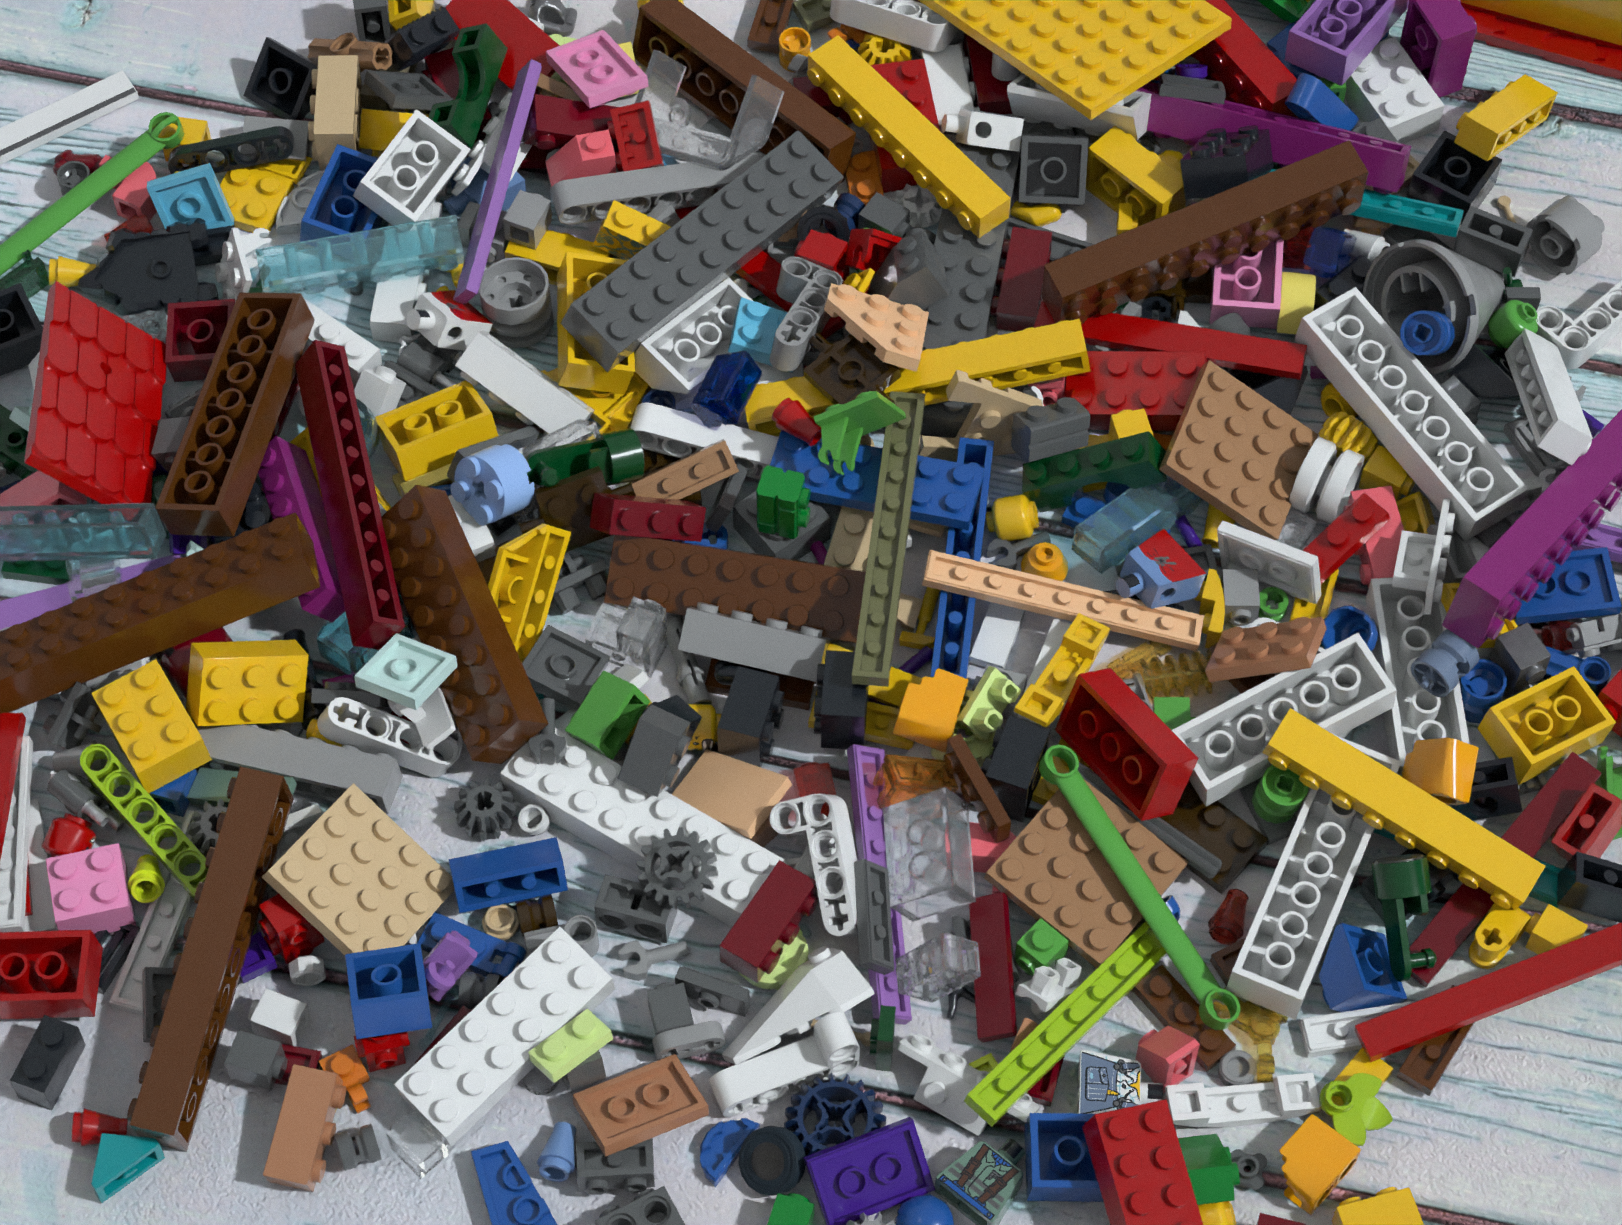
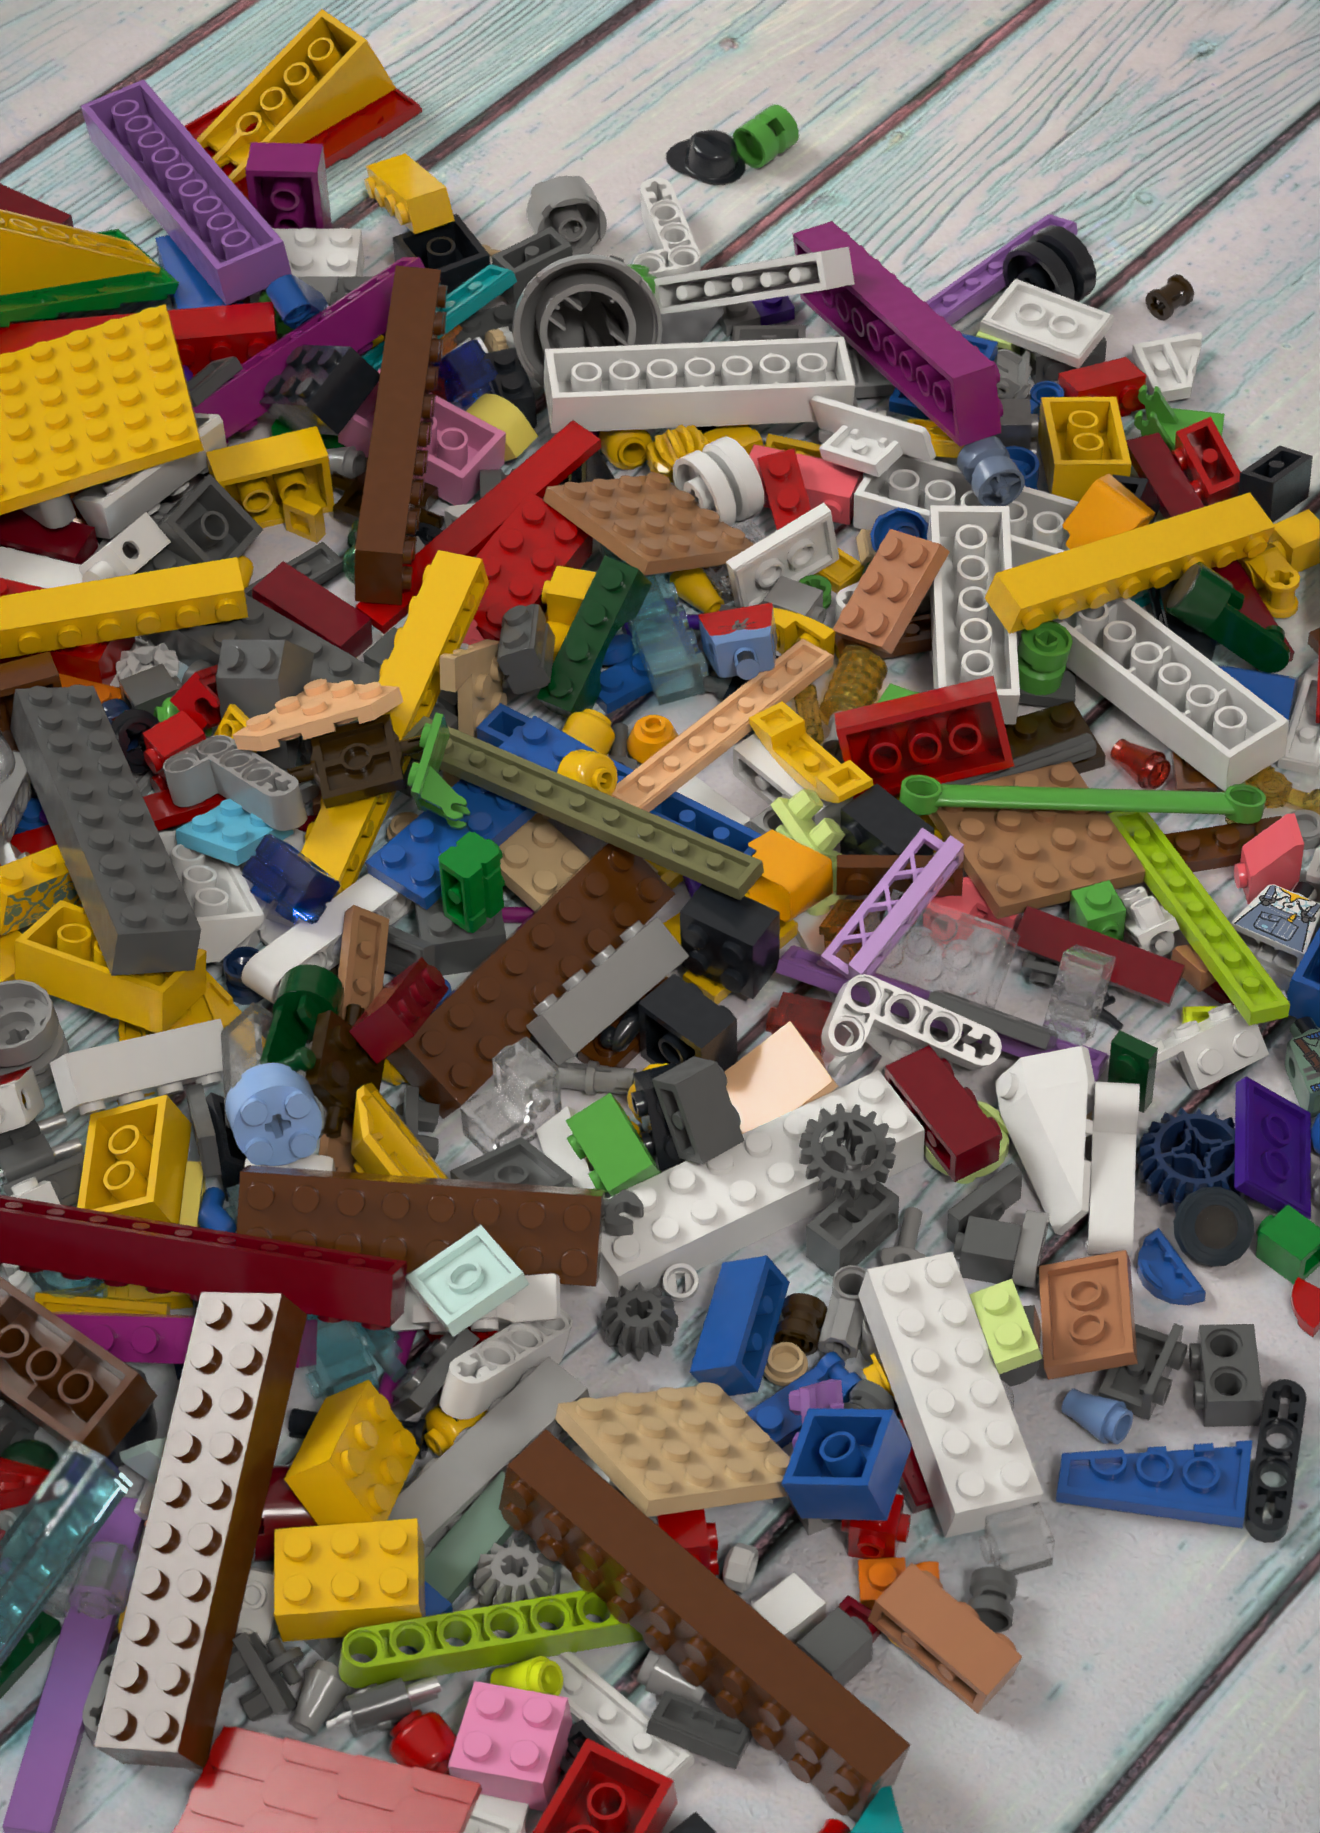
camera: 60 degrees left, 10 degrees down
red cone [772,398,822,446] -> none
blue wheel [1400,311,1455,356] -> none
none -> yellow head [557,749,618,796]
none -> lavender fence [821,827,964,988]

